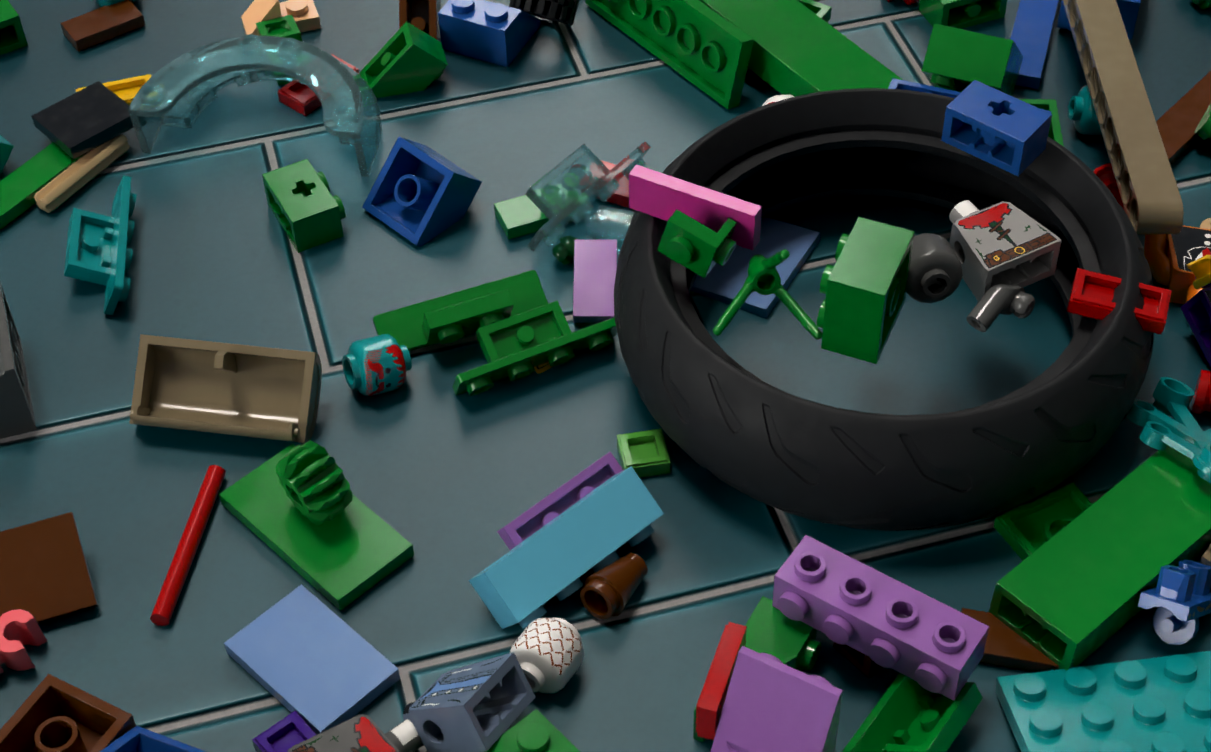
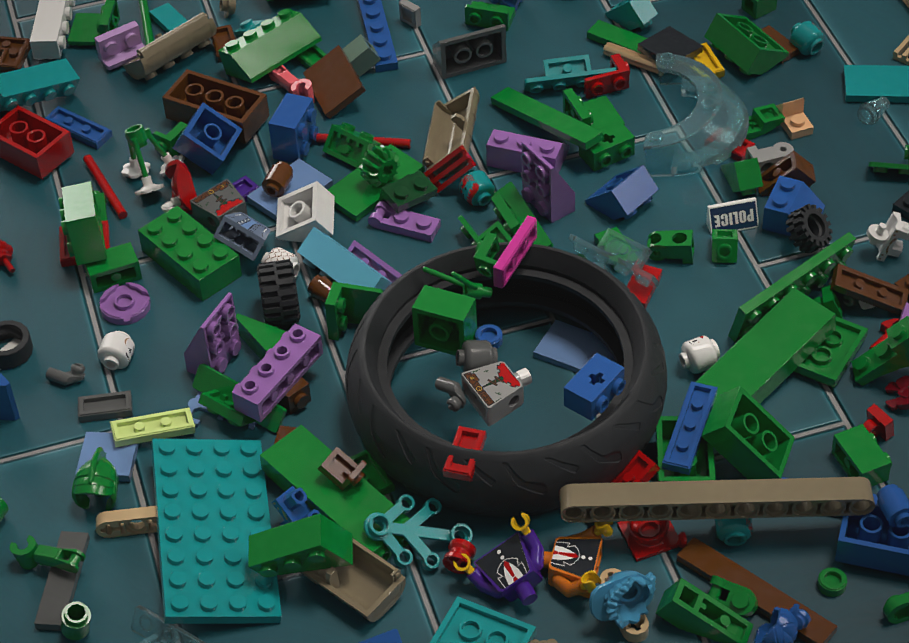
camera: 90 degrees right, 0 degrees up
red tile [696,622,747,741] -> none
none -> black tyre [257,259,301,326]
none -> reddish brown brick [262,162,293,197]
none -> blue brick [268,93,319,163]
none -> white slope [276,181,335,242]
none -> reddish brown bracket [318,447,367,491]
none -> green bracket [322,122,381,168]
none -> green bracket [325,282,383,341]
none -> medium lavender plate [368,201,441,243]
none -> dark green bracket [379,170,438,213]
none -> red tile [424,145,476,193]
none -> medium lavender slope [486,129,570,173]
none -> green tile [490,87,604,150]
none -> medium lavender slope [521,140,575,223]
none -> green bracket [563,88,625,129]
none -> red bracket [584,53,630,99]
none -> green leg [646,230,695,264]
none -> green slope [704,13,789,76]
none -> slope [706,197,759,235]
none -> green bracket [712,229,738,263]
none -> light grey leg [745,142,794,174]
none -> green tile [817,568,847,597]

